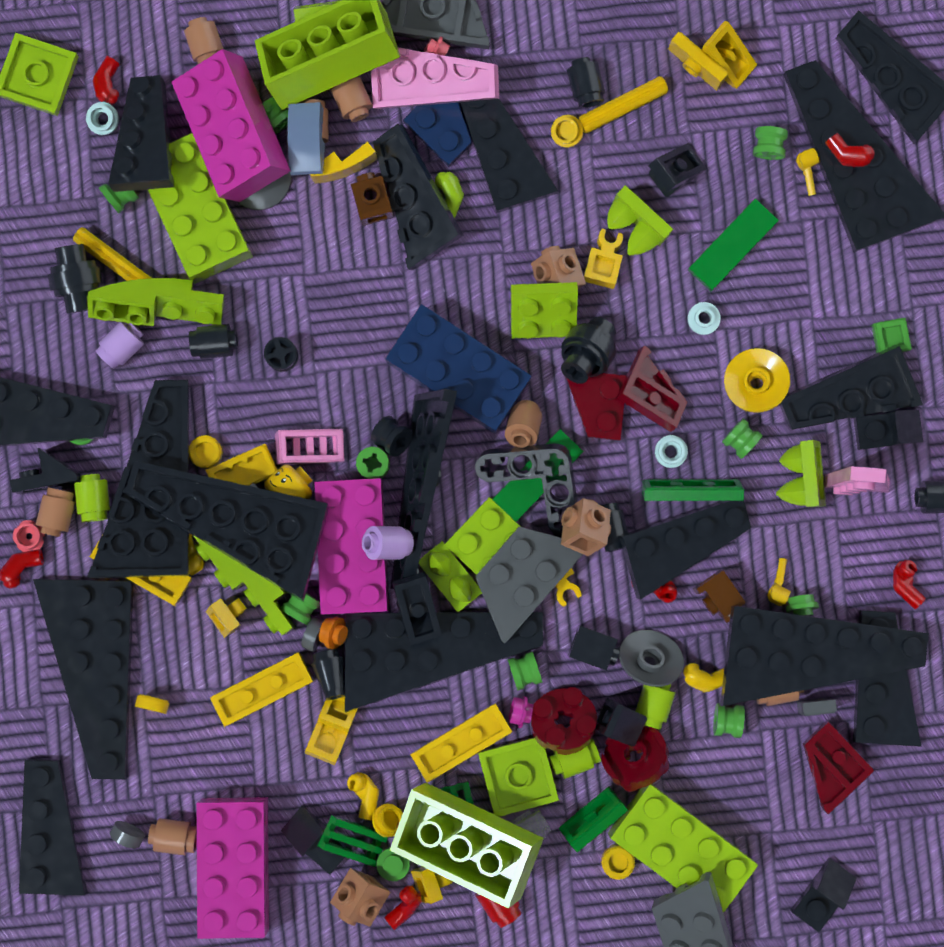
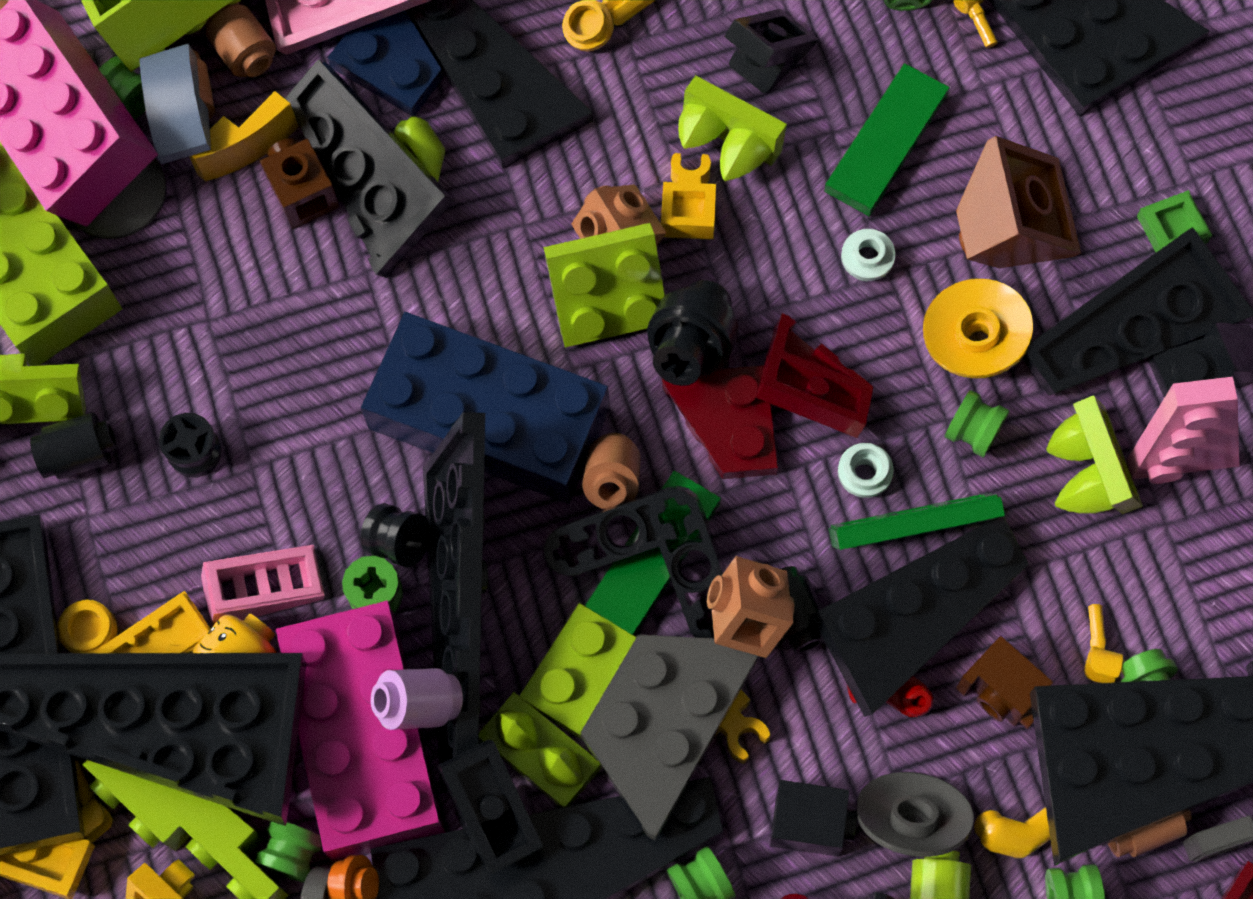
camera: 10 degrees left, 15 degrees down
none -> dark orange slope [956,136,1081,269]

